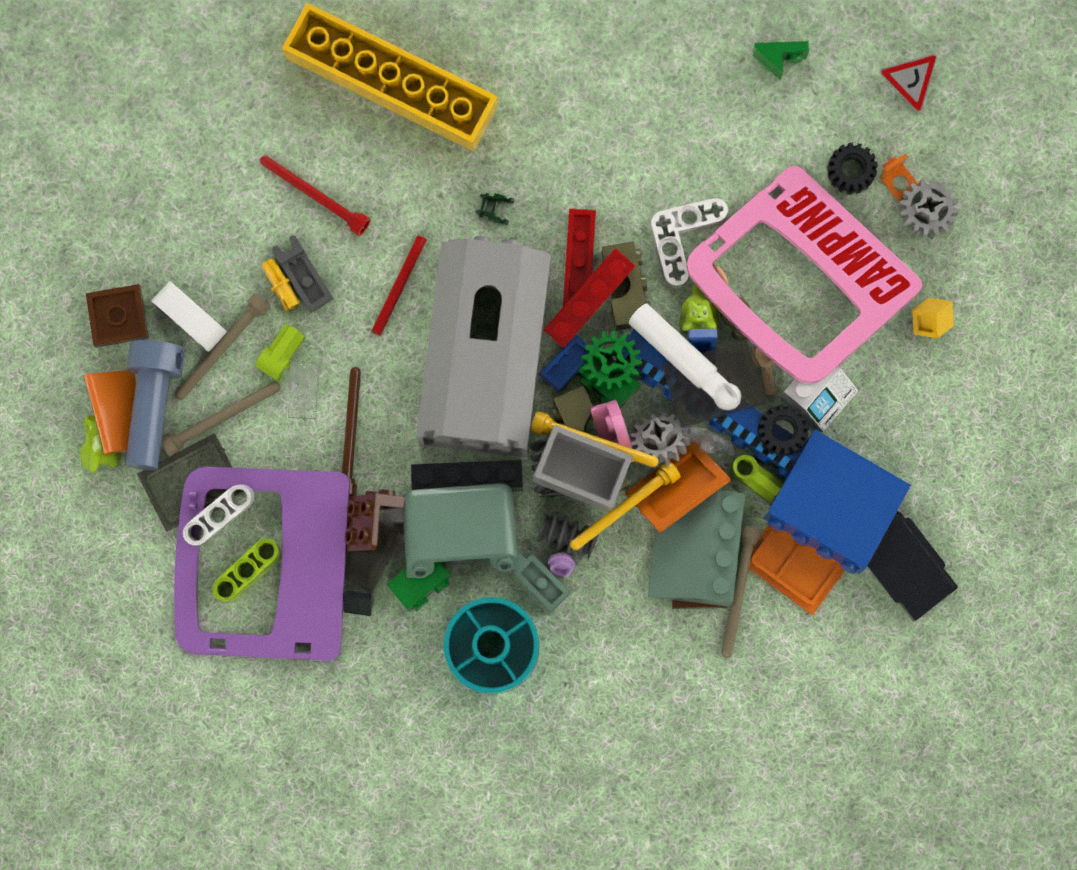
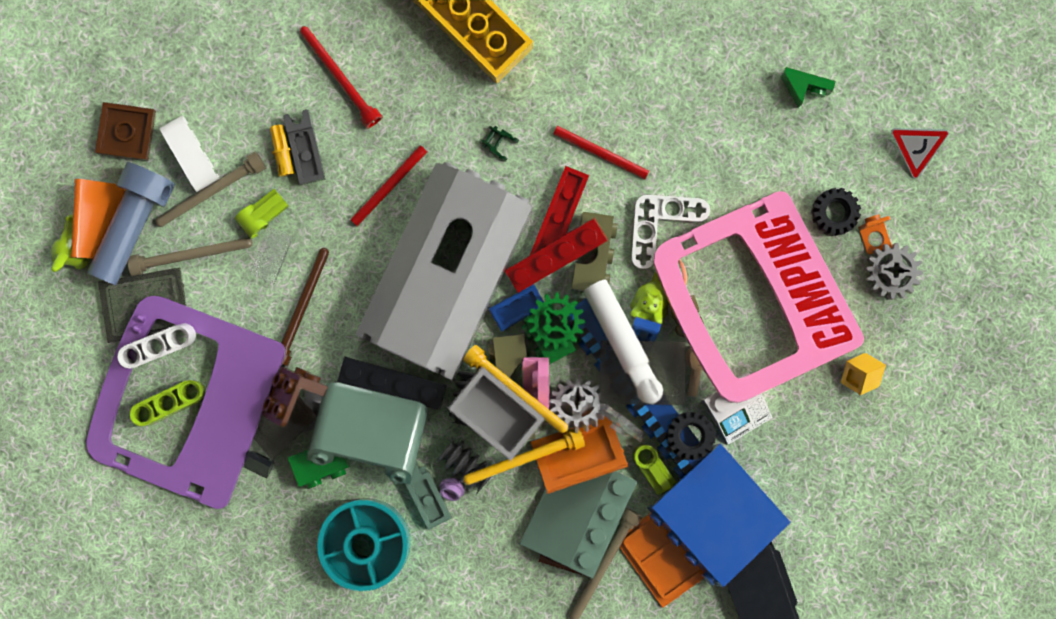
camera: 15 degrees right, 5 degrees up
none -> red piece [553,125,649,180]

